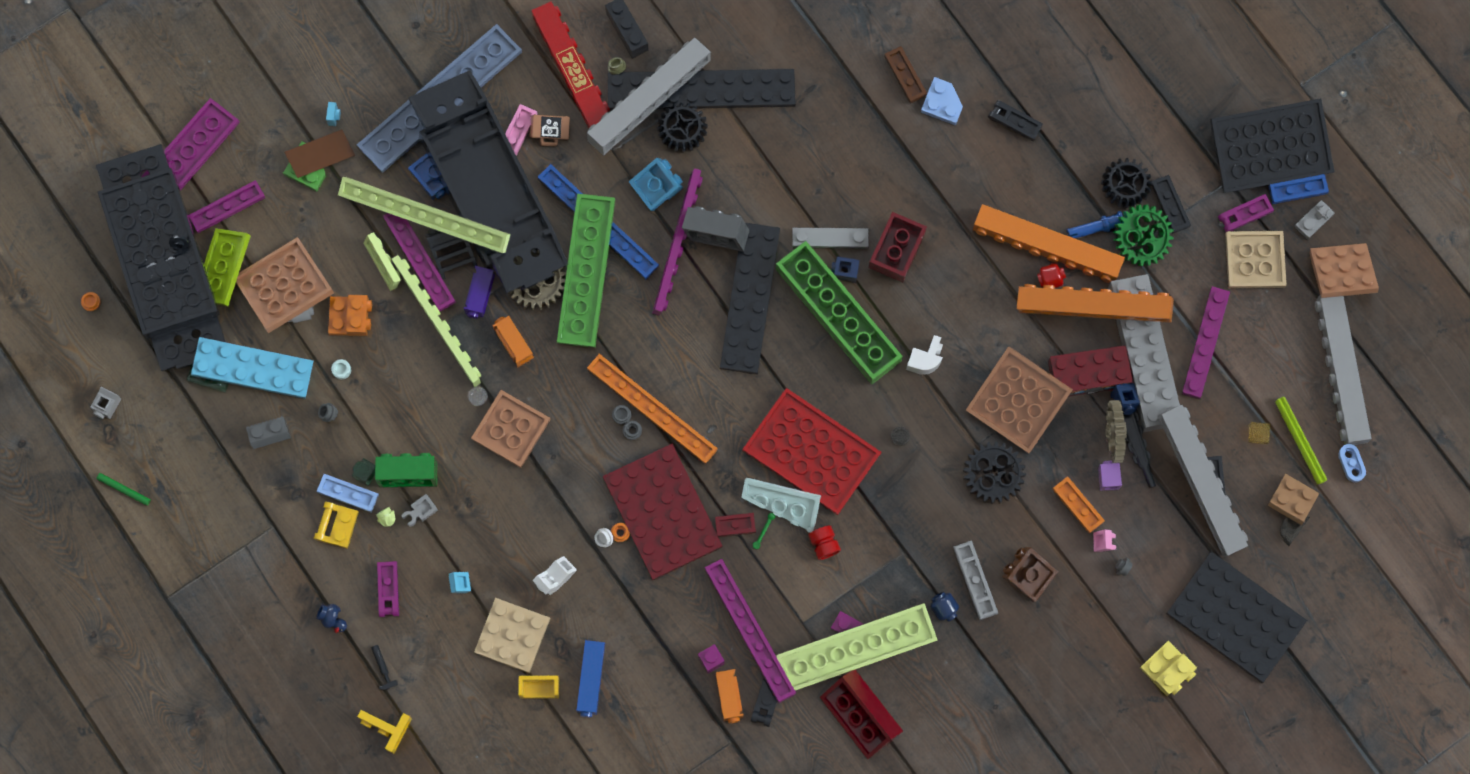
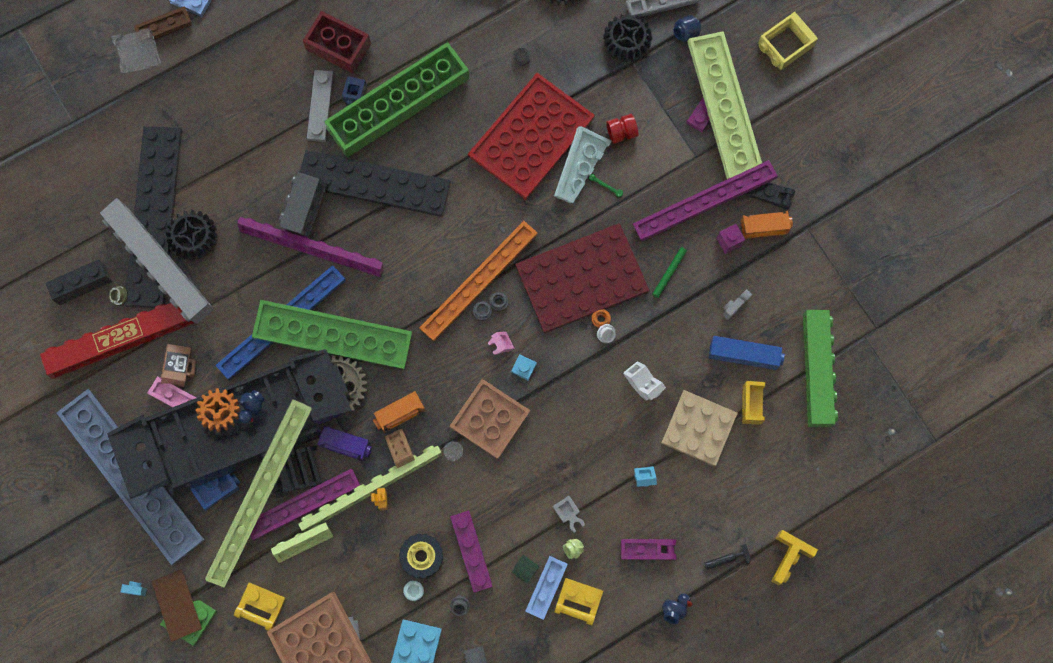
camera: 85 degrees left, 0 degrees up
orange plate [328,295,372,336] -> none
green brick [375,453,437,488] -> none
dark azure plate [629,158,683,211] -> none
dark red plate [715,513,756,537] -> none
dark red slope [820,670,903,759] -> none
white brick [906,335,943,374] -> none
none -> clear panel [112,28,161,74]
none -> orange gear [196,388,240,432]
none -> yellow plate [234,583,286,631]
none -> dark blue animal [238,390,265,423]
none -> light orange plate [371,488,388,511]
none -> medium nougat plate [385,429,415,468]
none -> black wheel [399,534,443,579]
none -> magenta plate [450,511,493,593]
none -> bright pink tile [488,332,515,354]
none -> medium azure plate [511,354,537,381]
none -> black gear [603,13,653,62]
none -> green bar [652,247,687,298]
none -> light grey plate [723,289,752,320]
none -> light yellow window [758,12,818,70]
none -> bright green brick [803,310,838,427]

